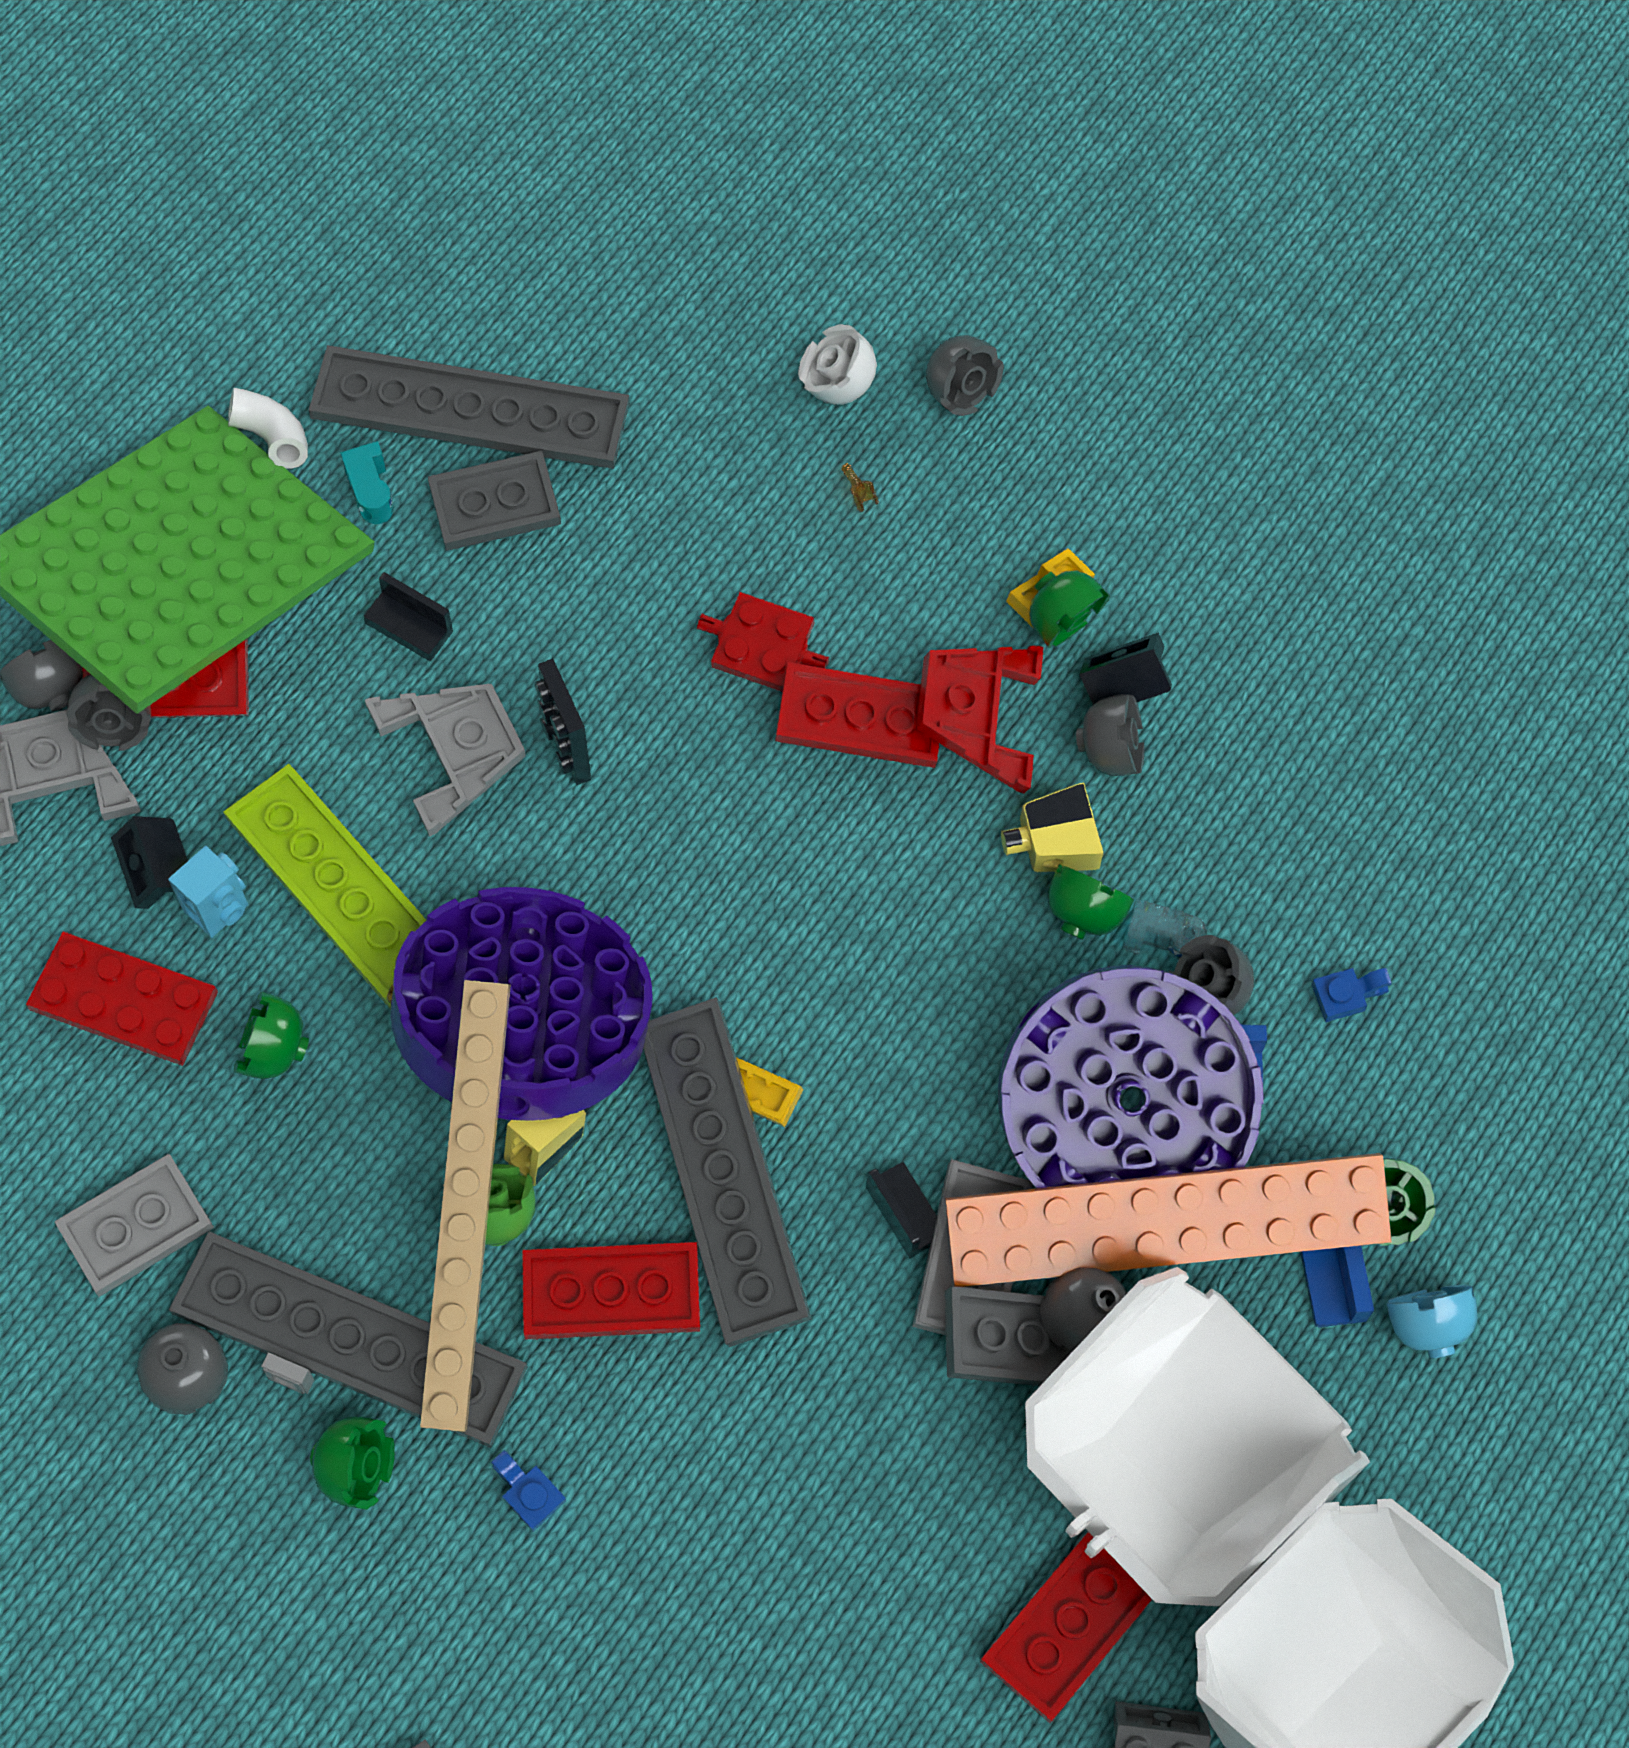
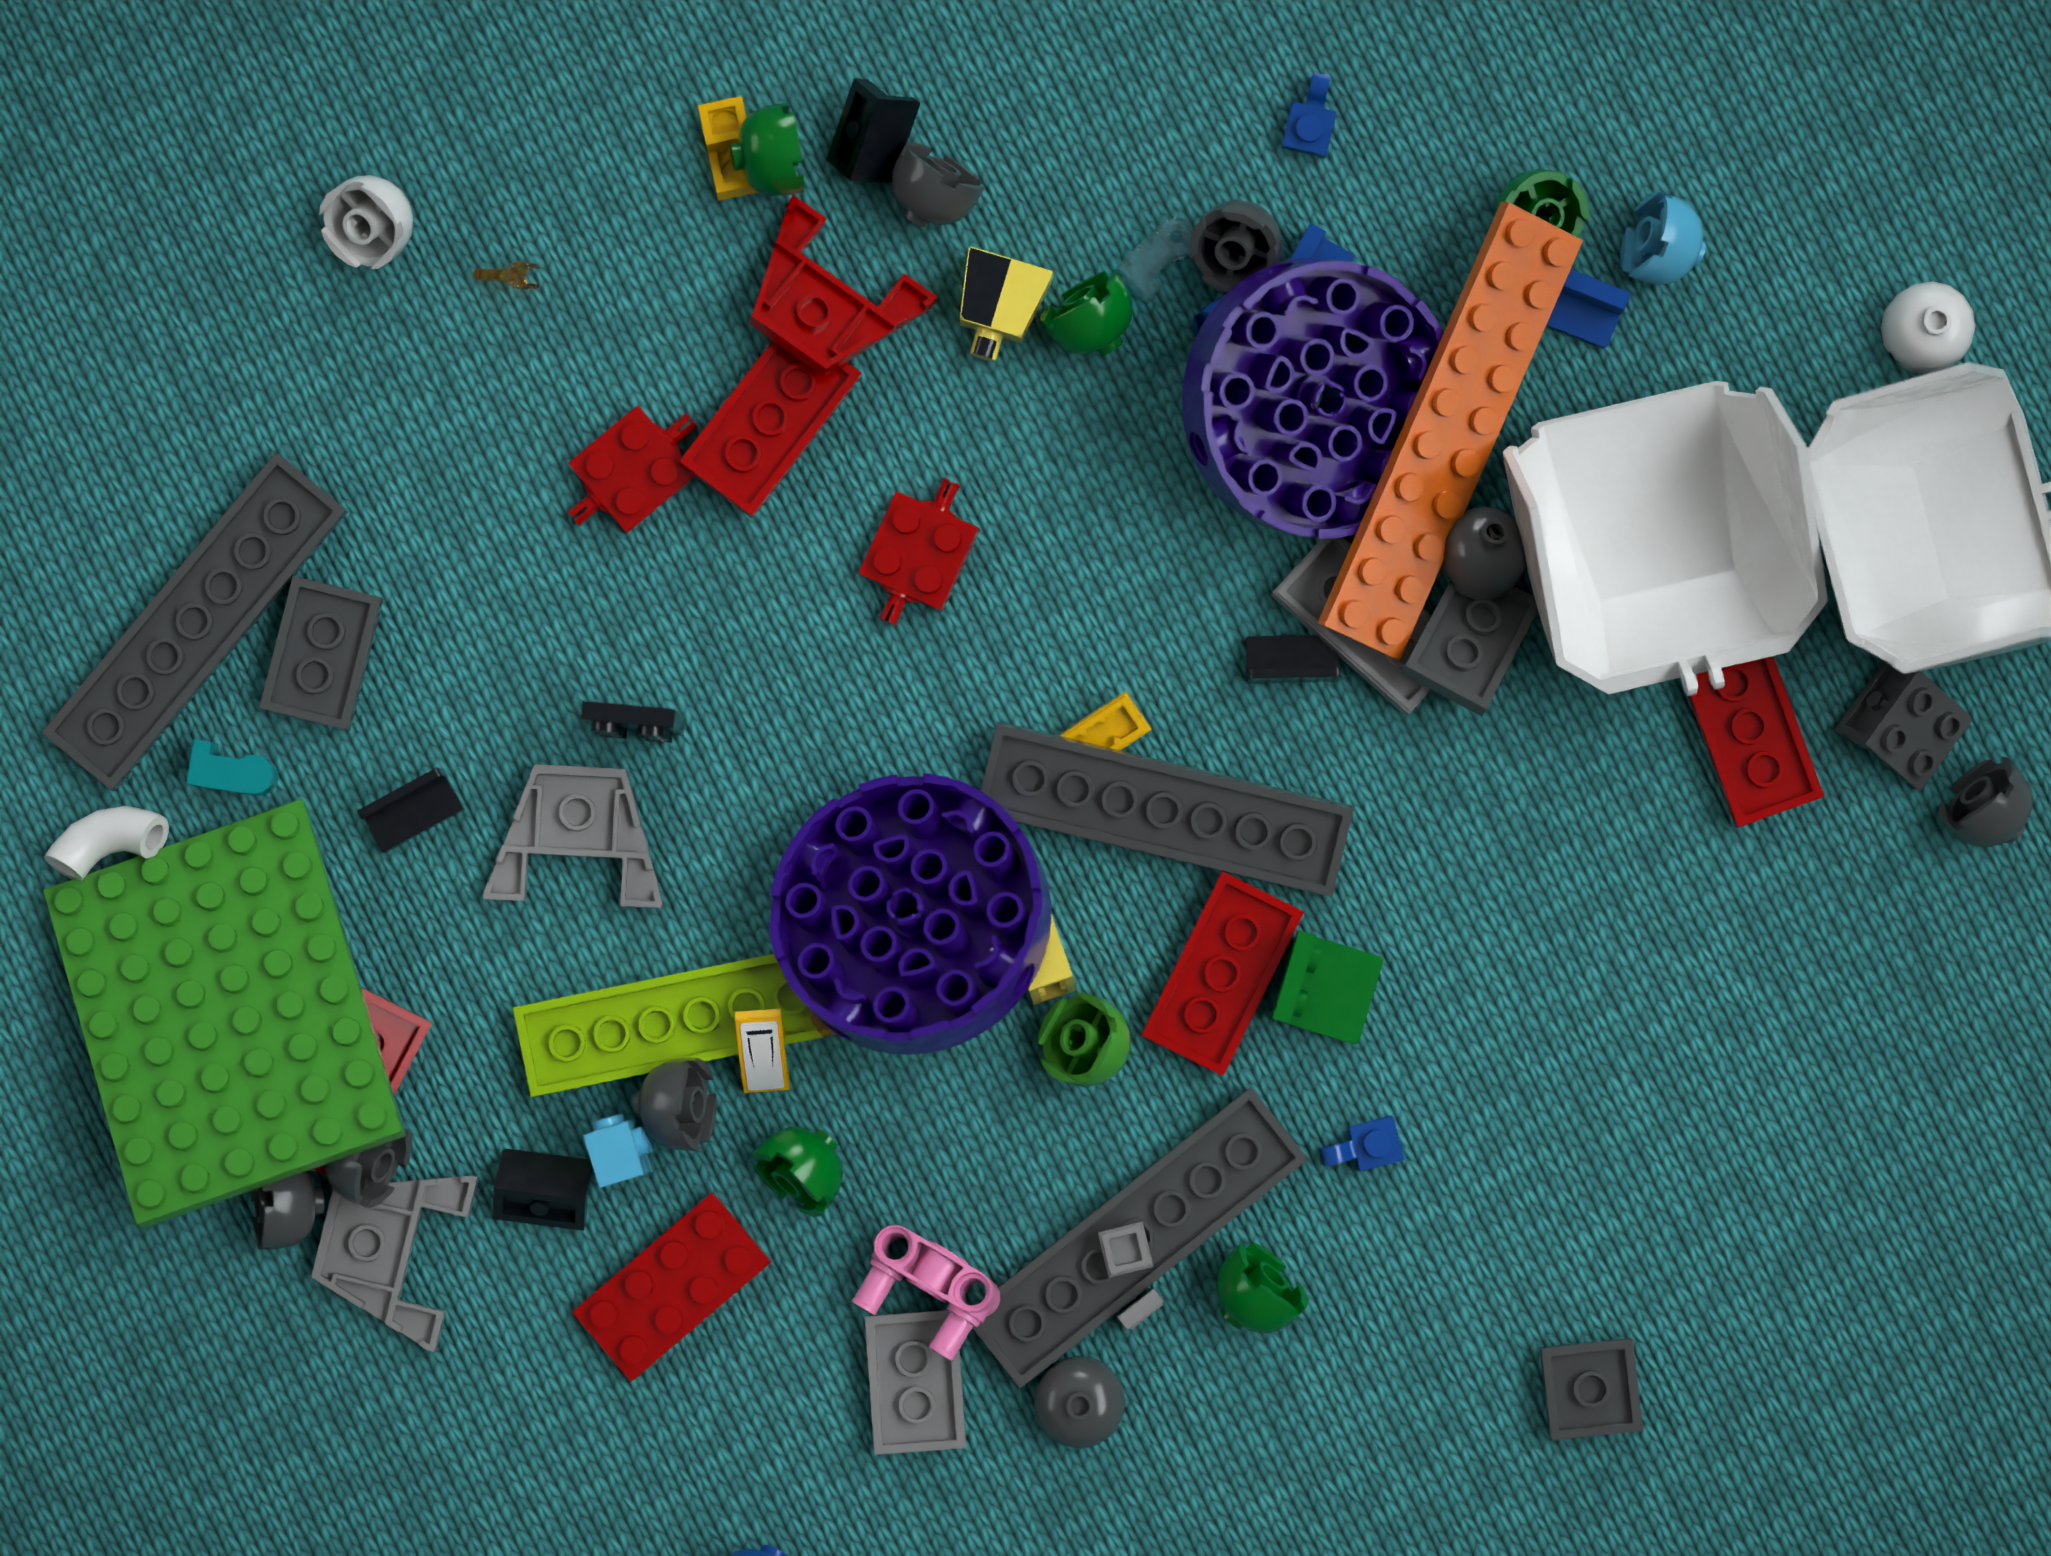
camera: 55 degrees left, 20 degrees up
tan plate [420,980,511,1432] -> none
dark grey cylinder [925,335,1004,416] -> none
none -> dark grey cylinder [634,1058,717,1151]
none -> slope [735,1008,790,1093]
none -> bright pink piece [852,1225,1000,1361]
none -> red plate [858,478,980,626]
none -> light grey tile [1098,1221,1153,1277]
none -> green bracket [1270,930,1383,1044]
none -> white cylinder [1881,282,1975,374]

